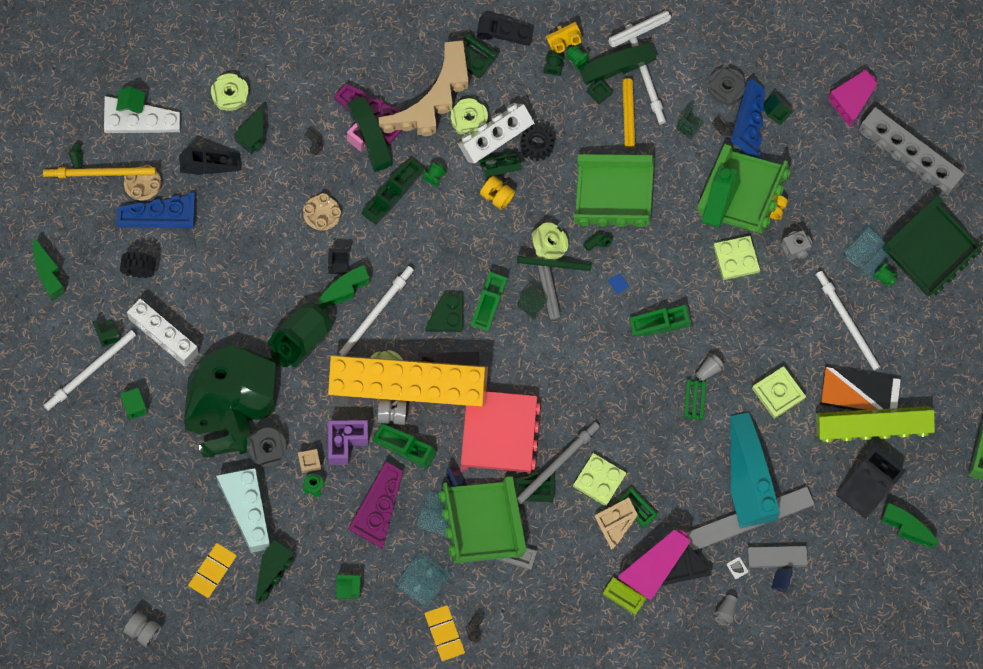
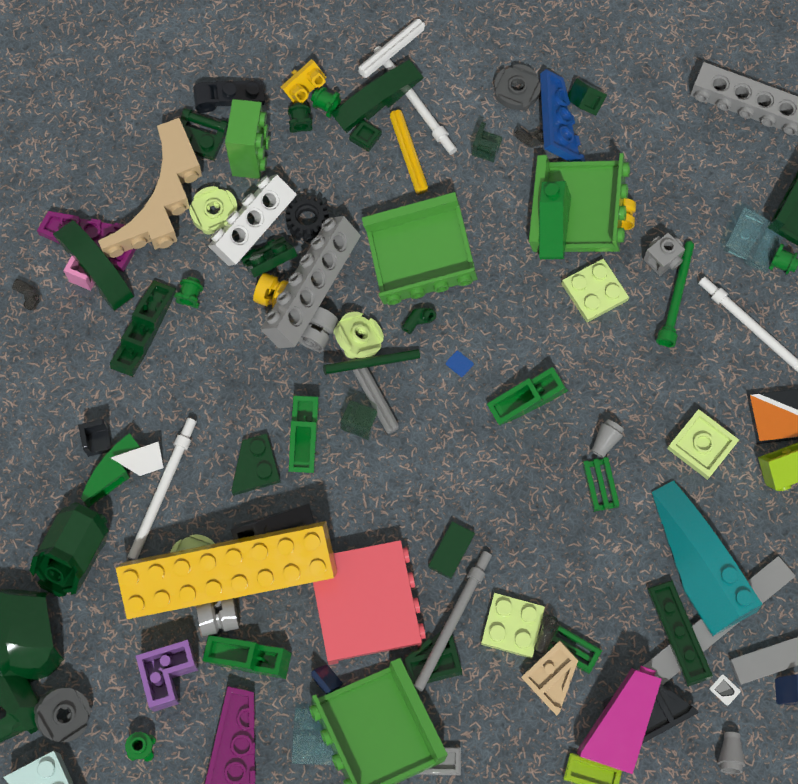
camera: 10 degrees left, 0 degrees up
tan tile [298,449,321,473] -> none
tan dish [303,193,341,231] -> none
dark pink slope [828,70,877,127] -> none
none -> white sticker [110,442,164,476]
none -> bright green brick [225,99,270,179]
none -> light grey brick [260,216,361,348]
none -> light grey wheel [298,307,339,352]
none -> dark green tile [428,521,475,579]
none -> clear smoke arm [534,615,559,654]
none -> dark green tile [647,580,713,687]
none -> green piece [656,241,694,348]

